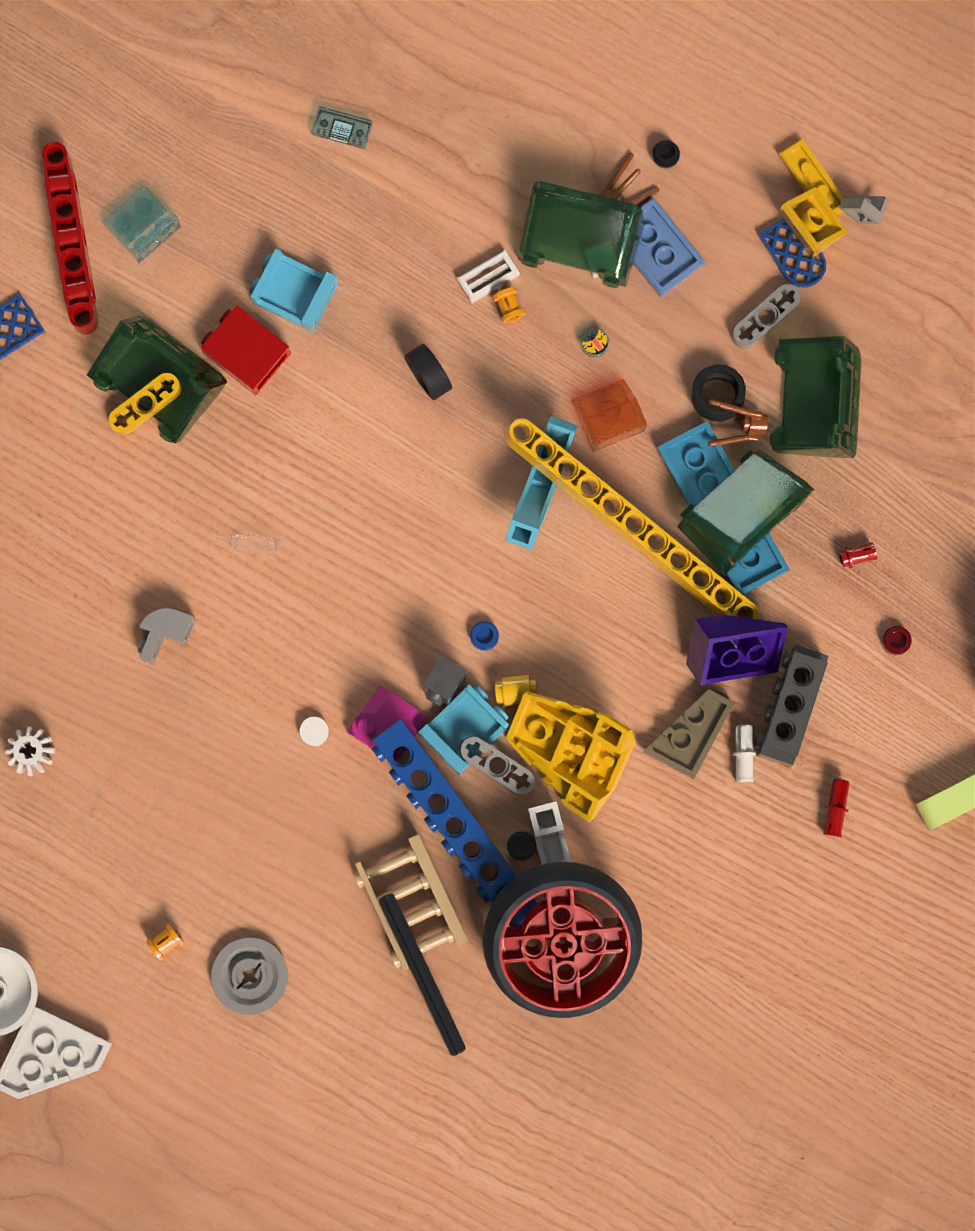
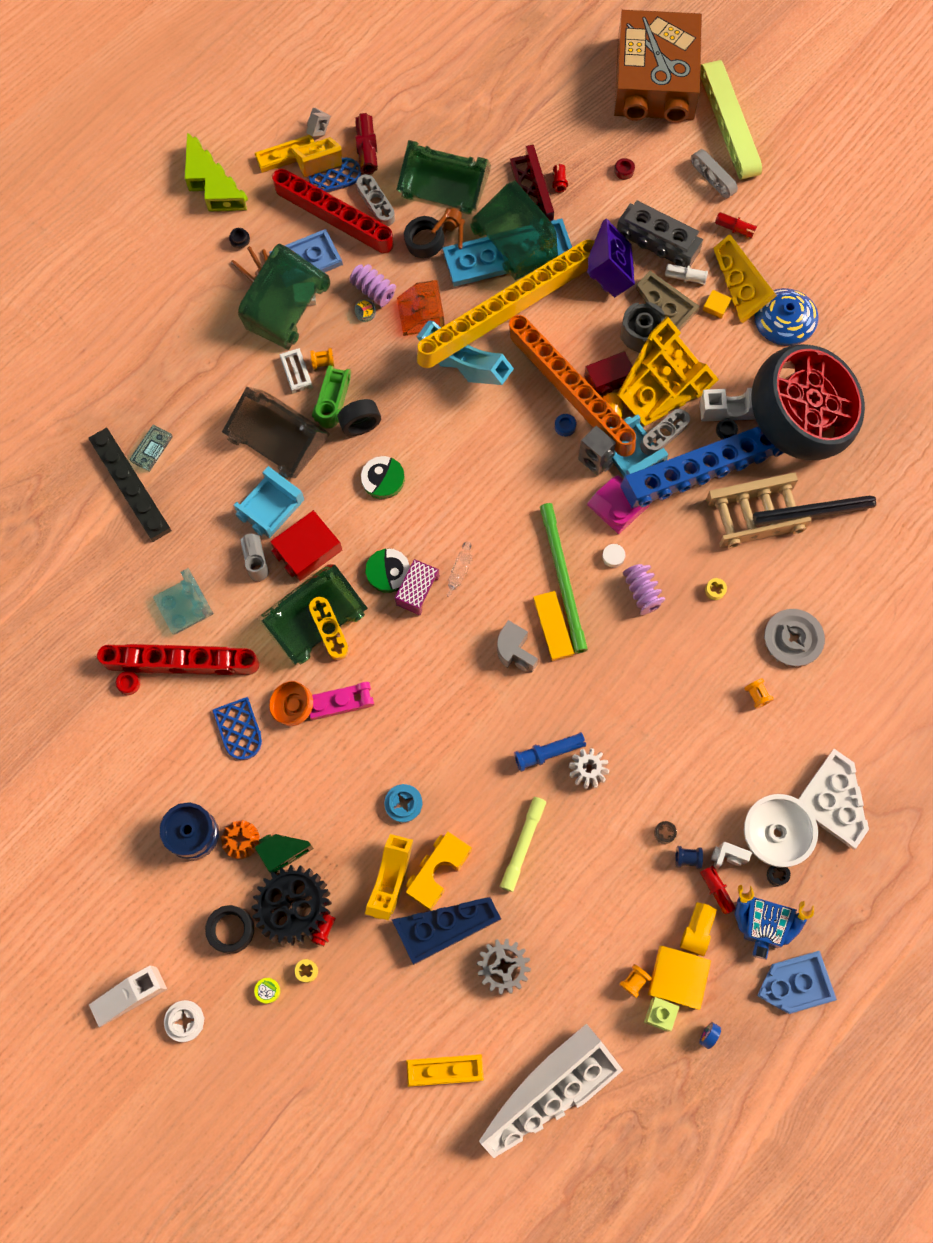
camera: 75 degrees left, 10 degrees down
none -> pearl dark grey plate [88,427,172,542]
none -> red tile [115,671,140,695]
none -> lime slope [185,133,248,211]
none -> clear smoke windscreen [222,386,330,480]
none -> light grey piece [240,533,269,581]
none -> orange piece [269,681,313,726]
none -> red beam [272,169,394,253]
none -> dark pink plate [310,682,374,720]
none -> bright green piece [312,365,351,429]
none -> lavender piece [349,264,396,307]
none -> dark red piece [355,113,378,175]
none -> tile [361,456,405,499]
none -> tile [365,549,410,593]
none -> magenta panel [395,559,440,615]
none -> orange beam [509,315,636,457]
none -> dark red fence [510,144,554,226]
none -> blue pin [514,732,586,772]
none -> yellow tile [533,591,574,661]
none -> bright green piece [540,503,588,654]
none -> dark red brick [584,351,632,396]
none -> dark grey brick [620,302,665,353]
none -> lavender piece [623,564,666,615]
none -> light grey beam [691,149,738,198]
none -> yellow tile [703,290,732,319]
none -> light yellow bush [705,578,727,600]
none -> yellow wing [713,234,777,323]
none -> blue dish [754,288,819,346]

